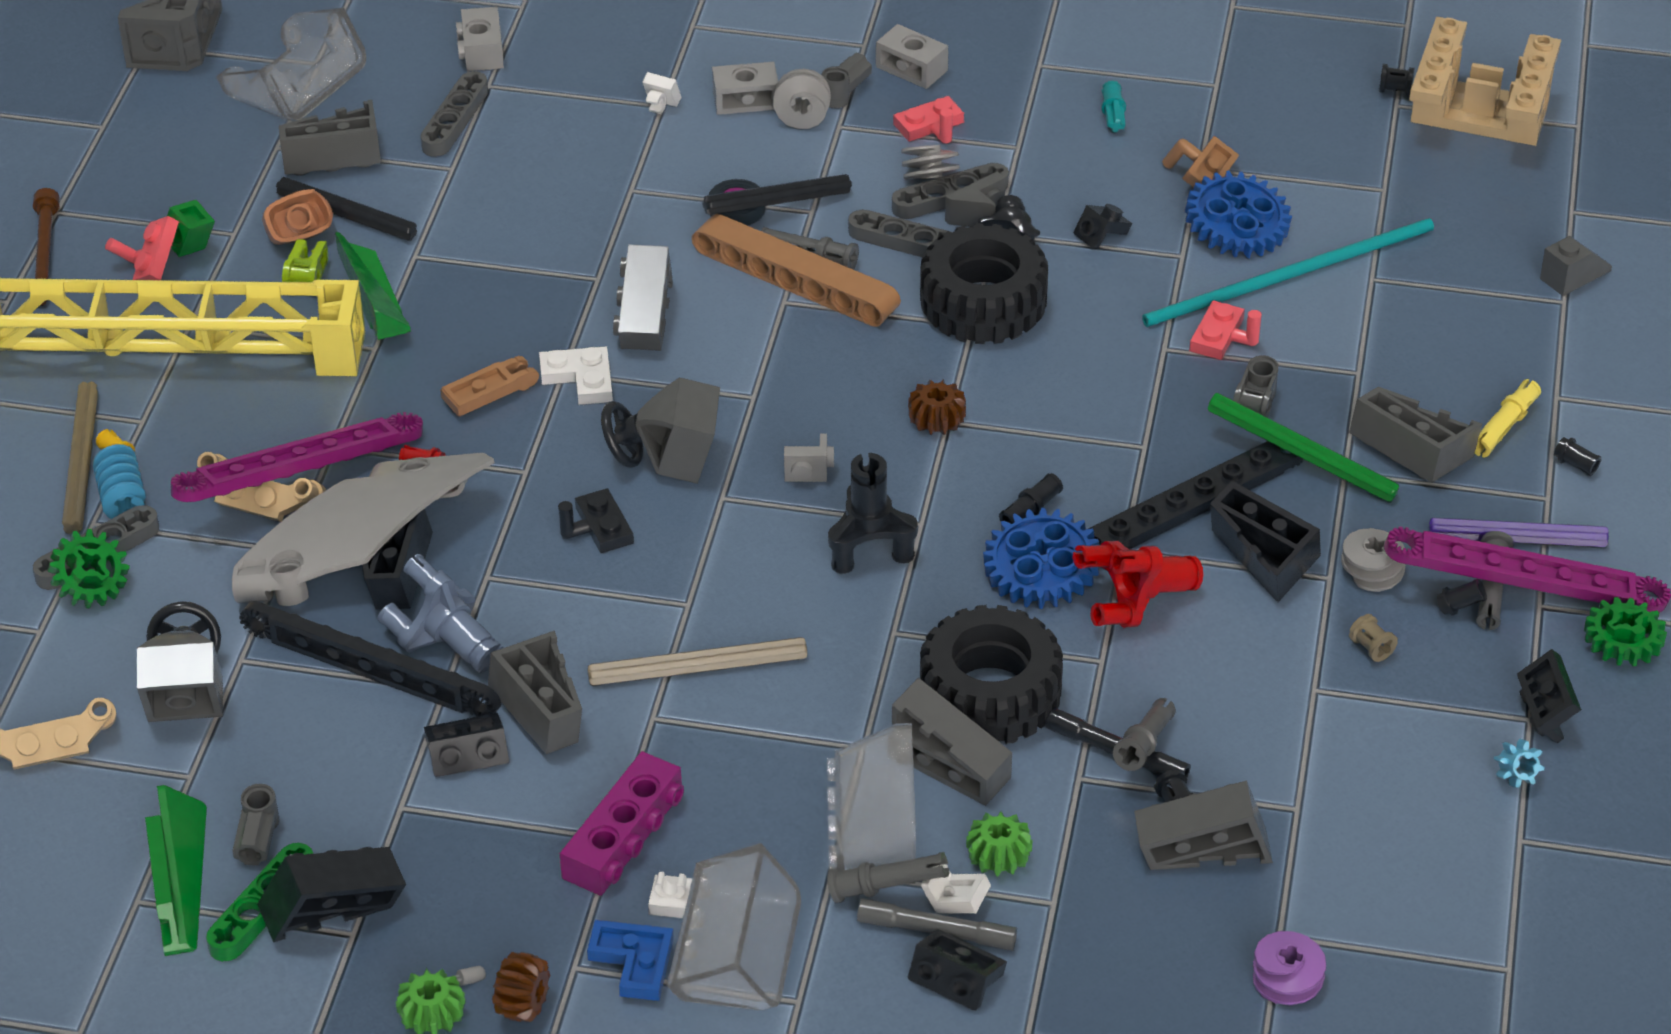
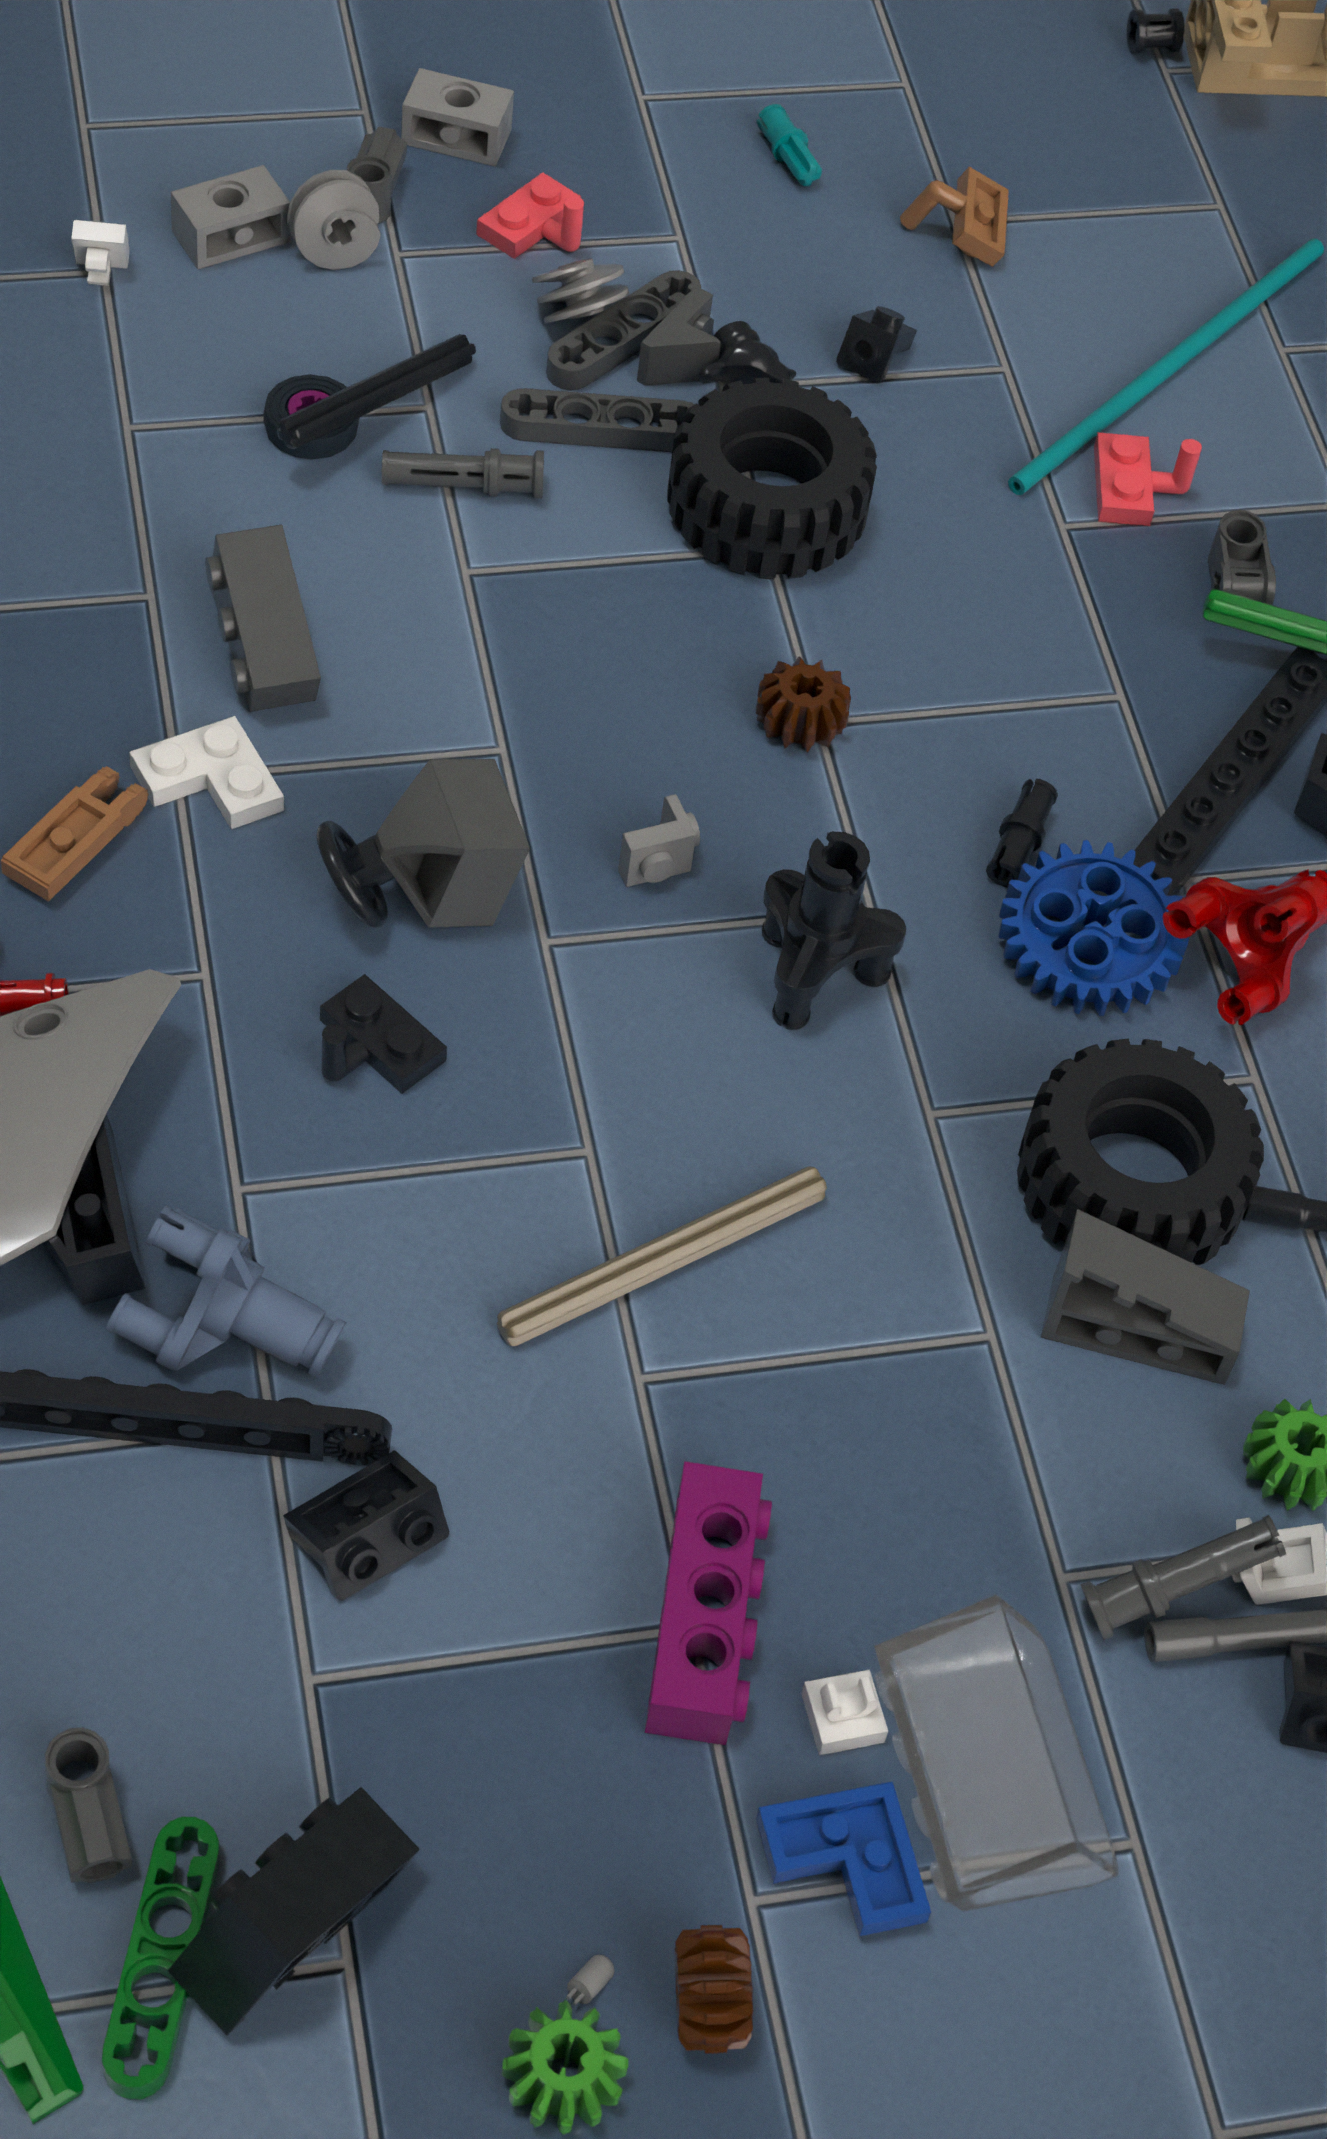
camera: 30 degrees left, 10 degrees up
dark grey wedge [488,630,582,754] -> none
medium nougat beam [692,214,901,327] -> none
clear windscreen [827,723,916,884] -> none
blue gear [1184,171,1292,258] -> none

